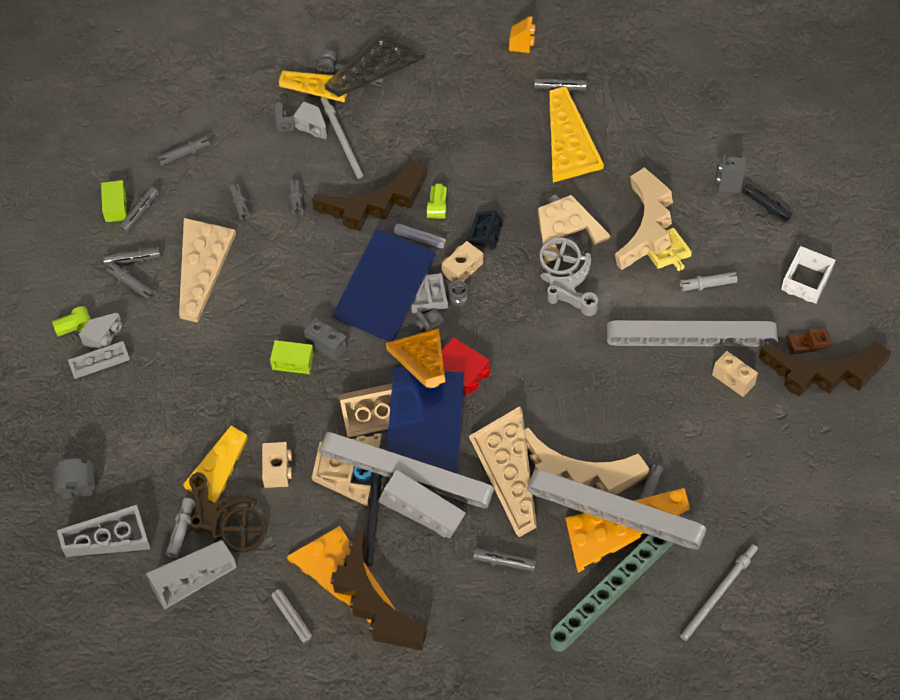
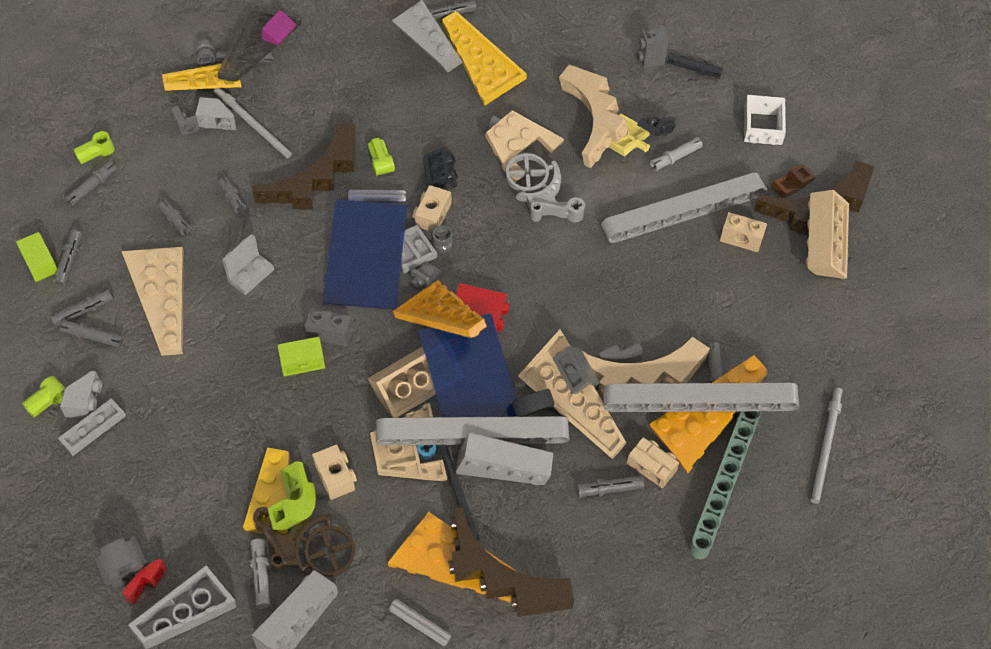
camera: 25 degrees left, 0 degrees up
none -> lime piece [73,131,115,164]
none -> red slope [122,559,167,605]
none -> light grey bracket [223,234,274,295]
none -> magenta slope [262,10,296,45]
none -> lime arch [268,461,316,530]
none -> light grey wedge [392,0,463,72]
none -> black tyre [512,389,555,417]
none -> dark grey panel [553,346,600,394]
none -> dark grey slope [598,343,643,363]
none -> tan brick [627,438,679,488]
none -> black bracket [637,116,676,136]
none -> tan slope [806,190,849,279]

